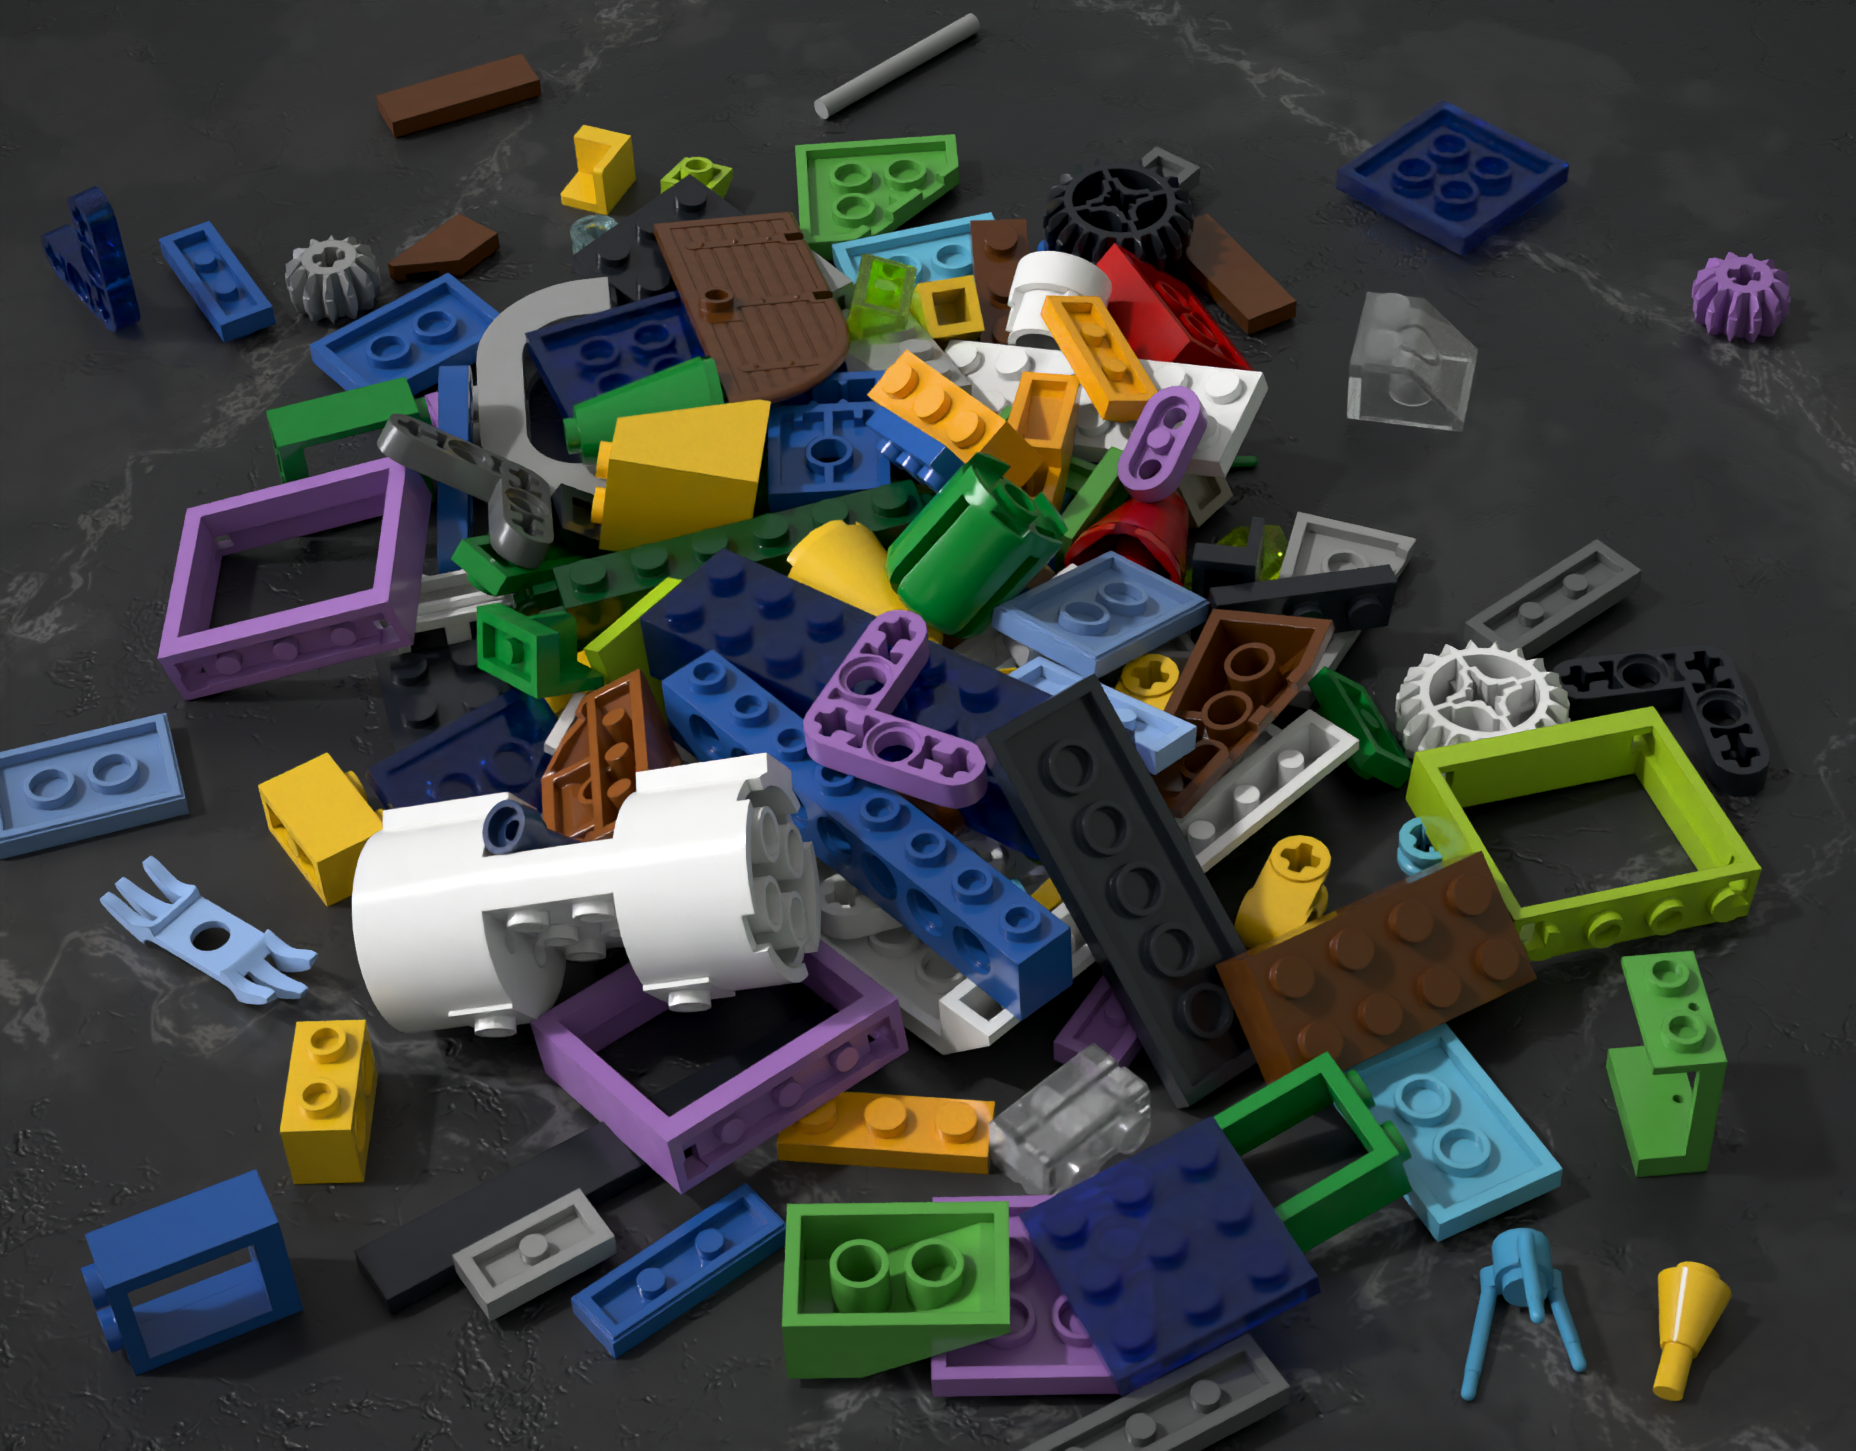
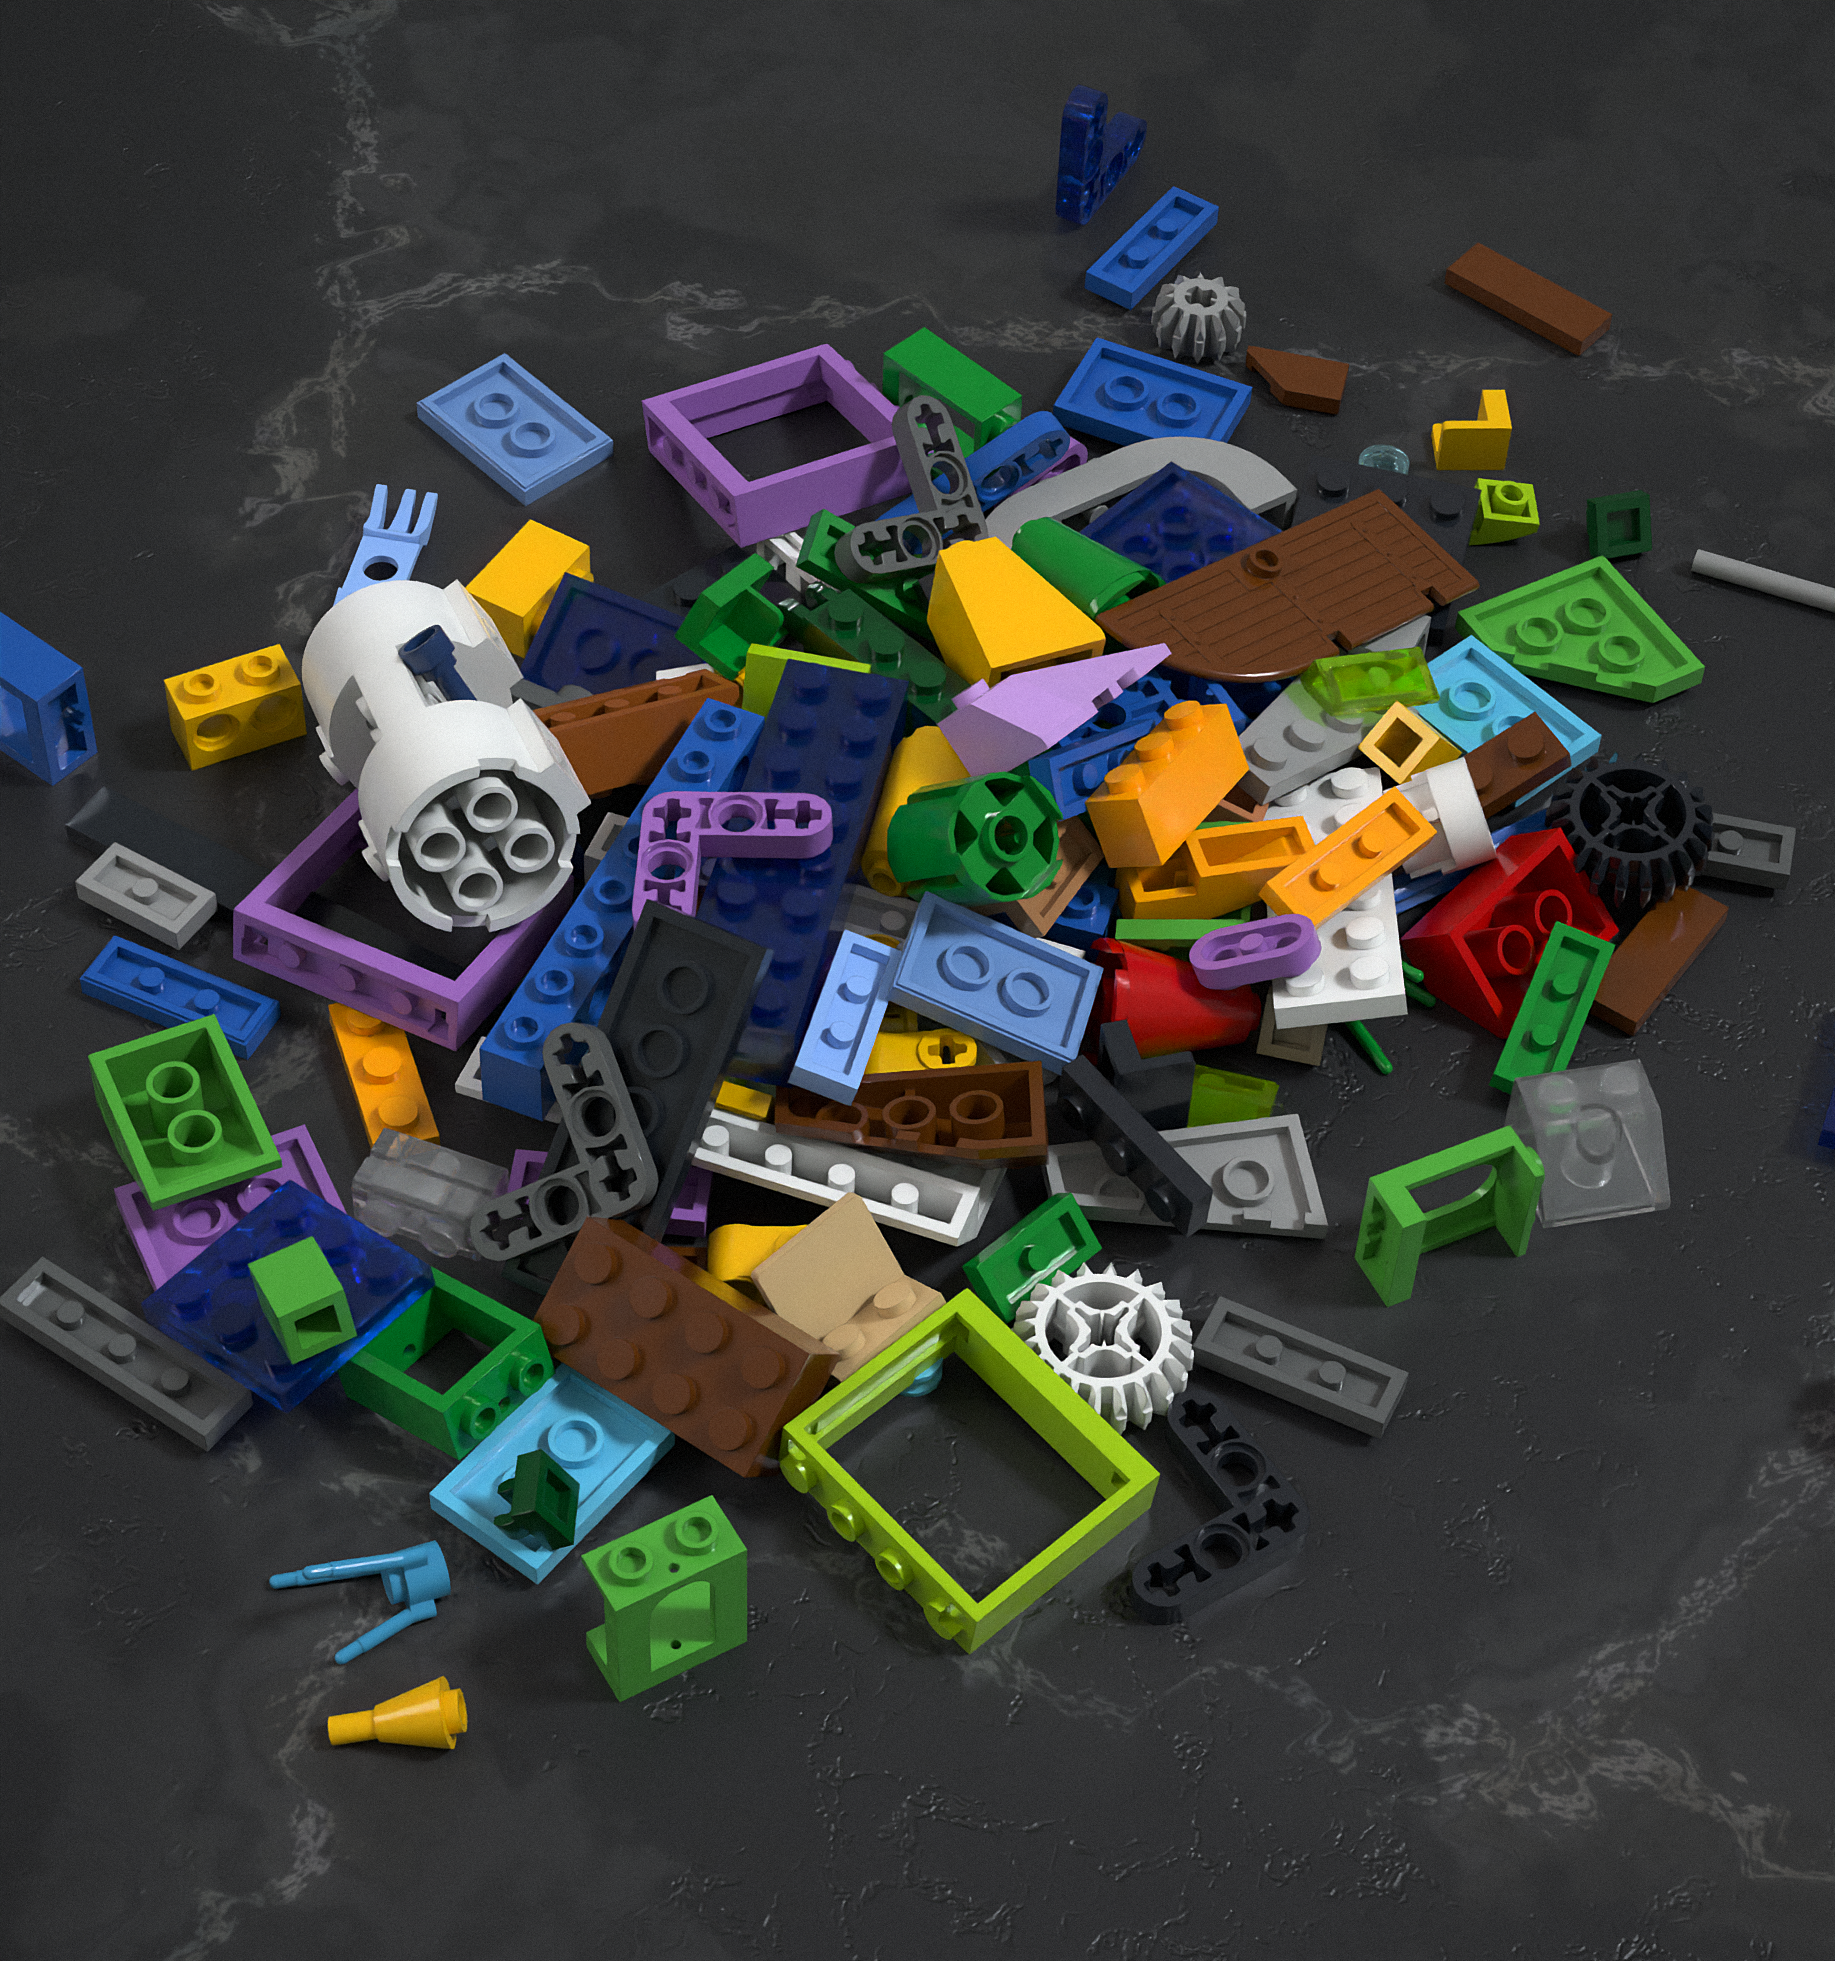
camera: 60 degrees right, 5 degrees up
none -> bright green brick [248,1236,357,1365]
none -> dark grey beam [469,1022,658,1261]
none -> dark green tile [494,1449,580,1551]
none -> tan bracket [751,1192,946,1389]
none -> lavender wedge [937,643,1172,777]
none -> bright green panel [1354,1125,1545,1307]
none -> green plate [1489,921,1615,1110]
none -> dark green tile [1586,490,1652,559]

